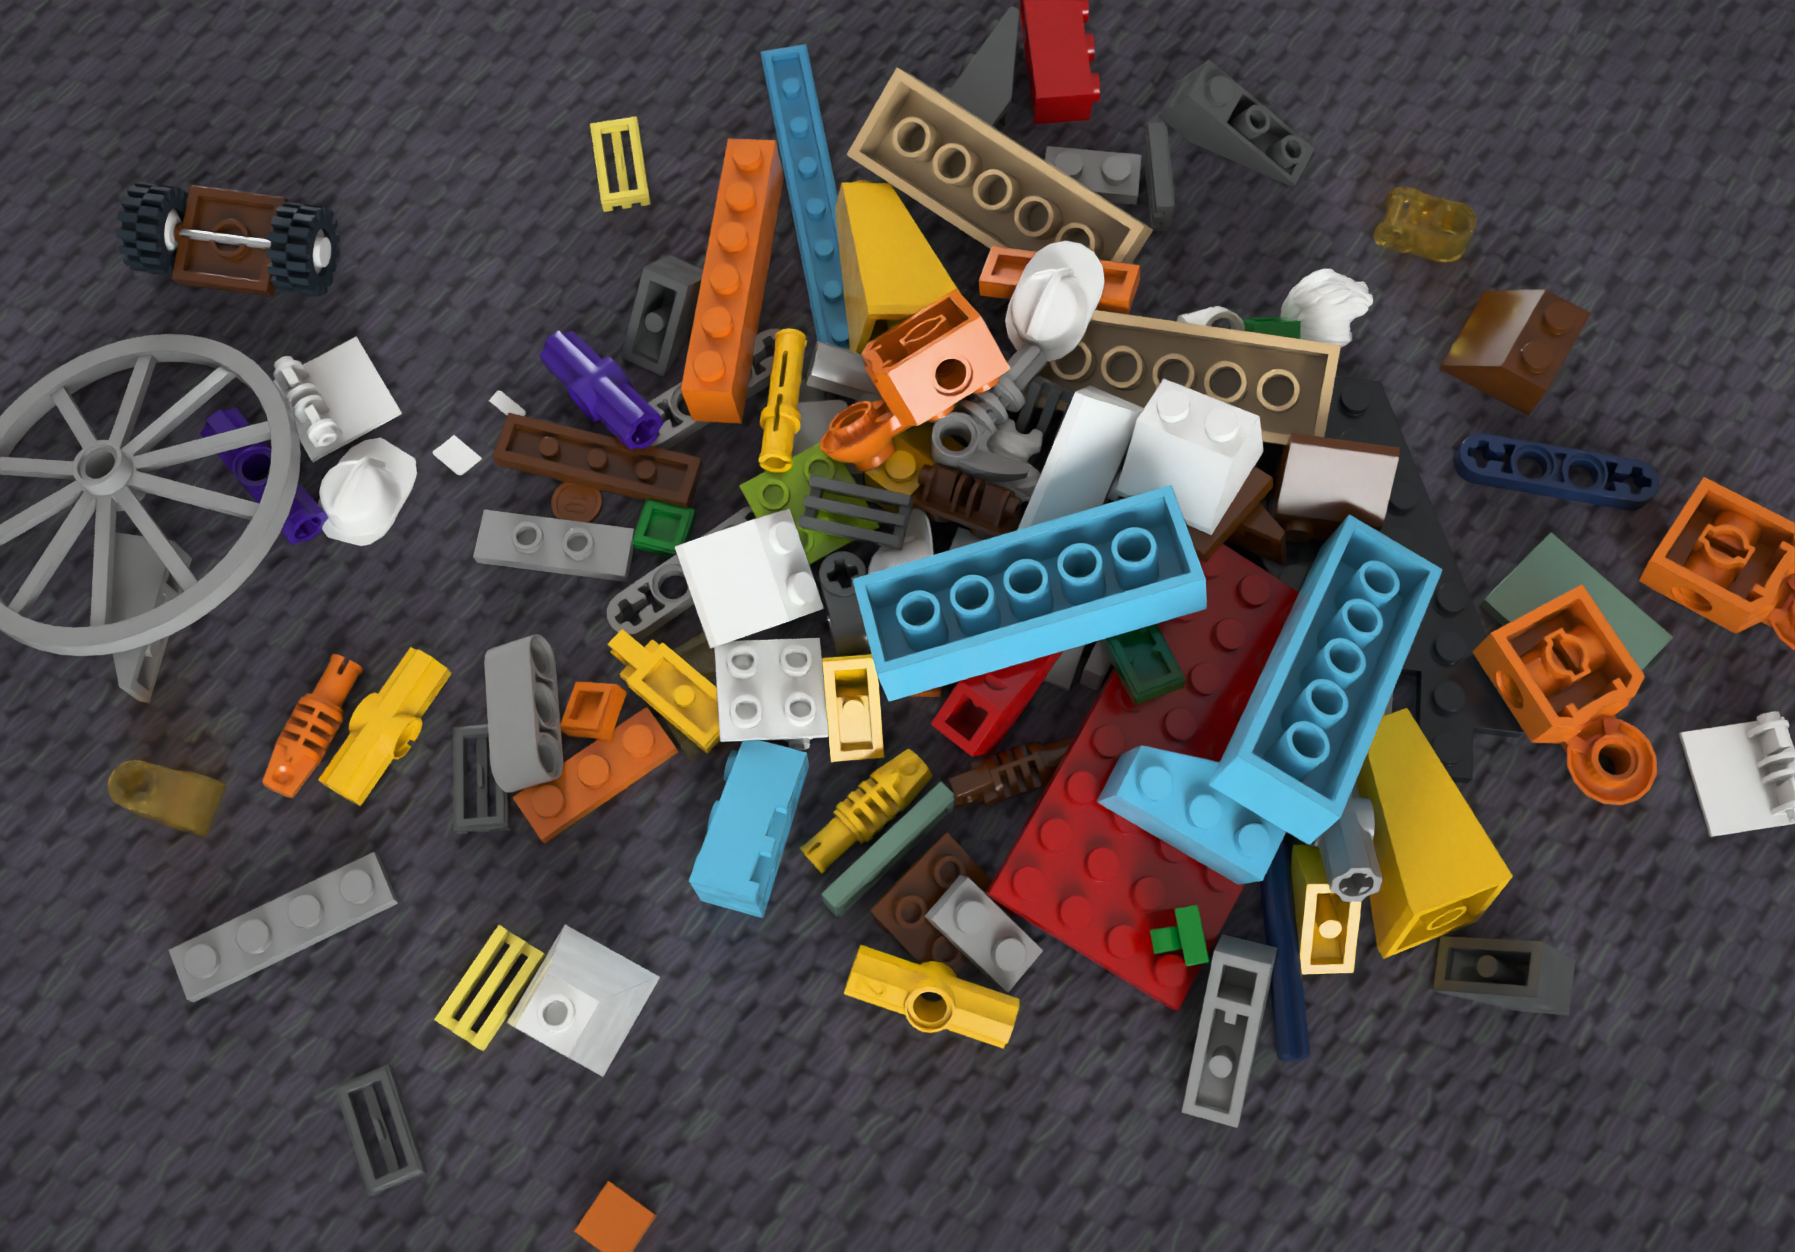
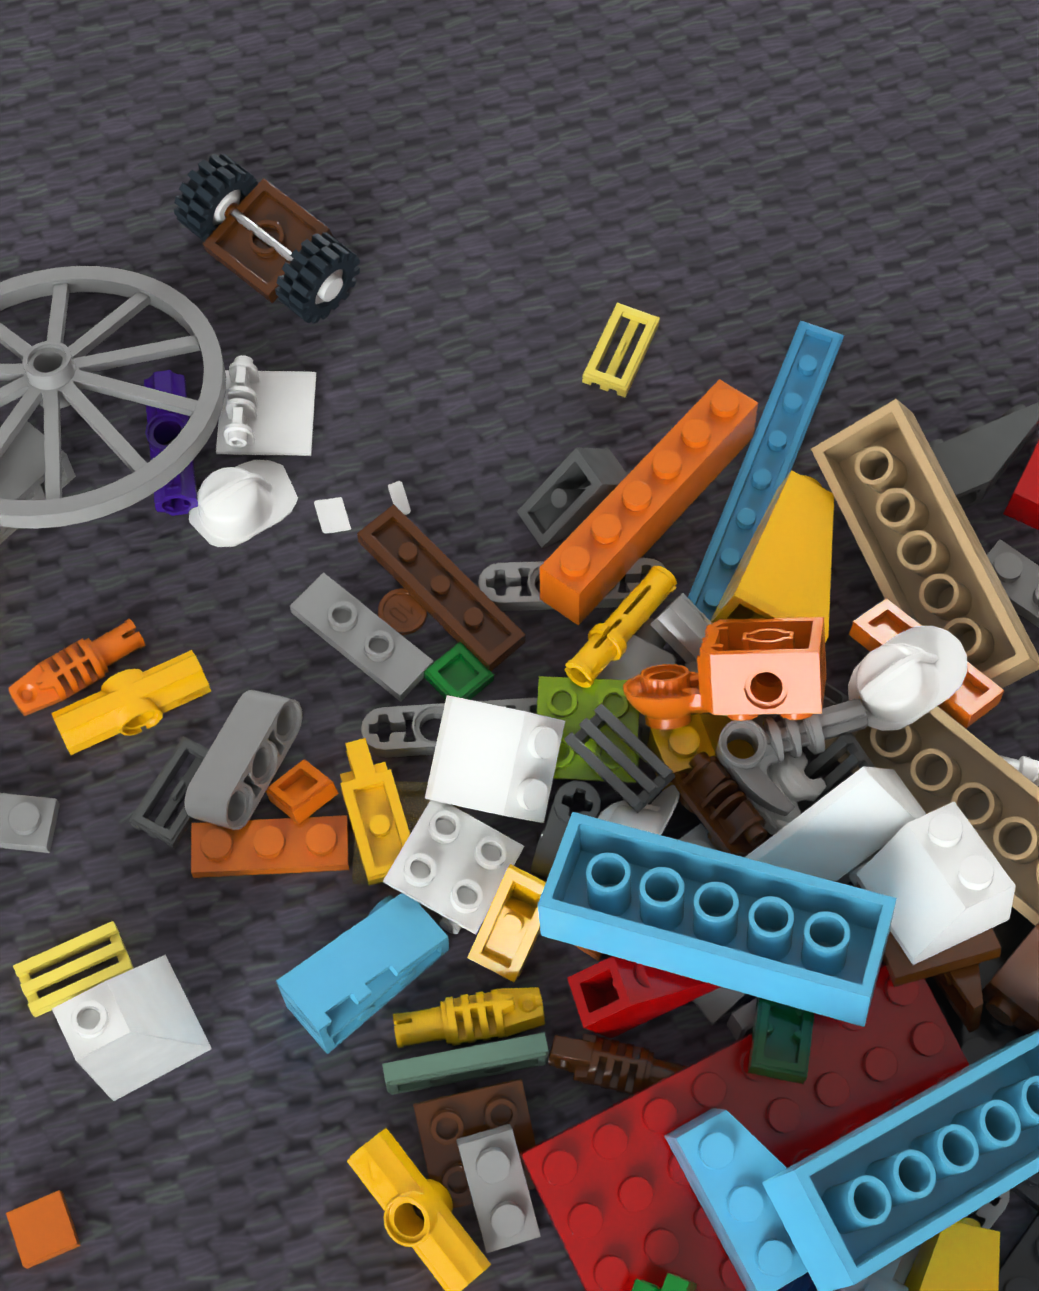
camera: 30 degrees right, 5 degrees down
dark purple piece [539,330,664,450] -> none

